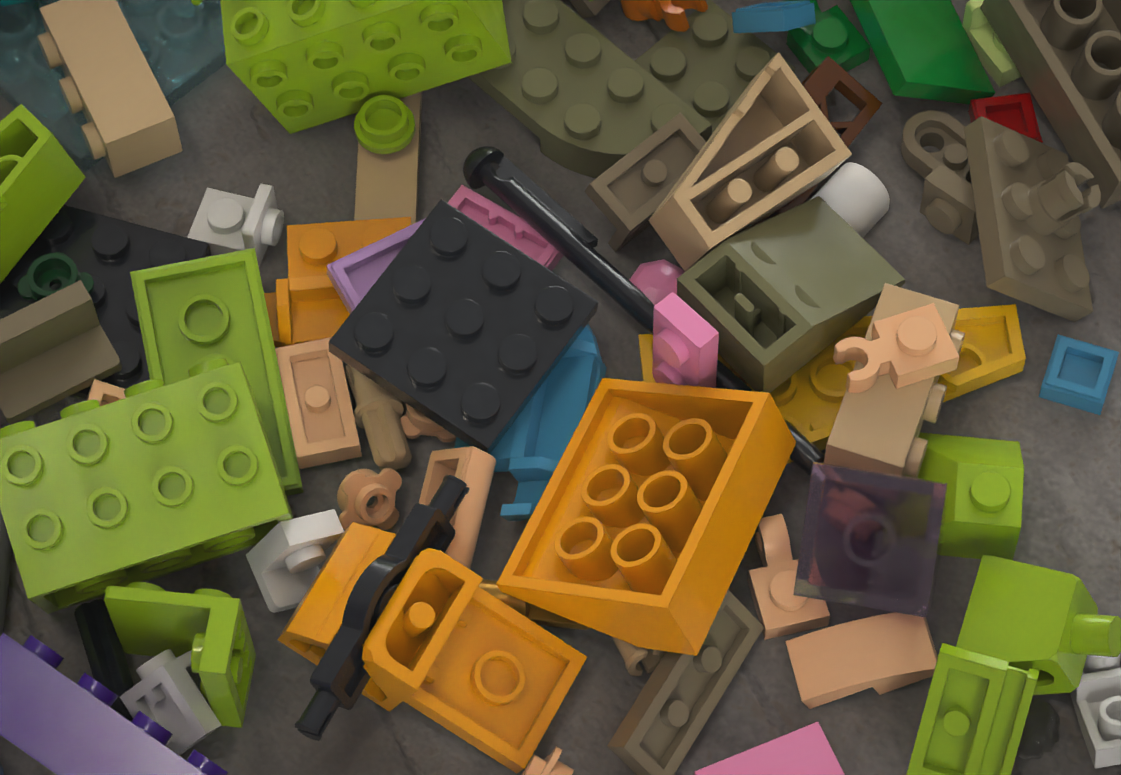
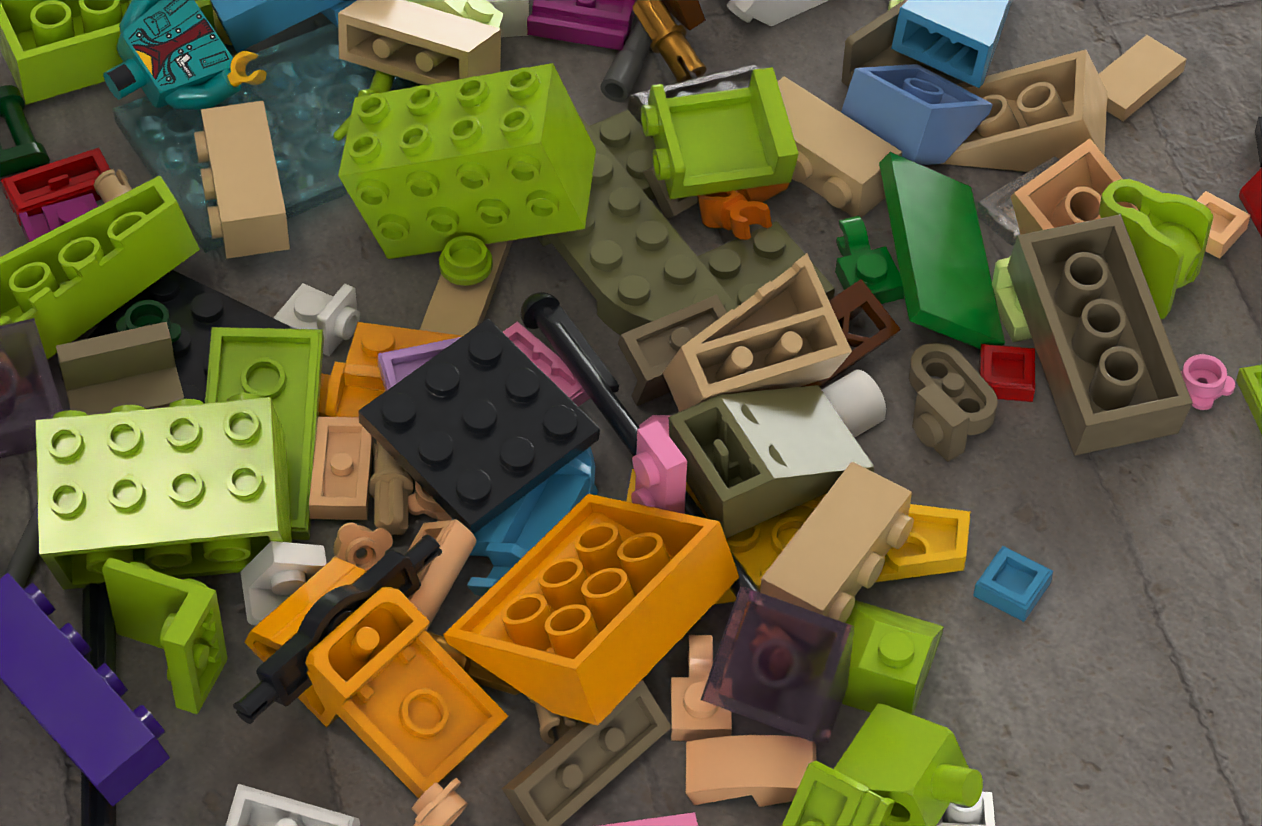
camera: 10 degrees right, 10 degrees down
white bracket [120,649,222,756] -> none
dark azure tile [732,0,816,33] -> none
light nougat plate [833,303,959,393] -> none
dark tan plate [964,116,1101,322] -> none

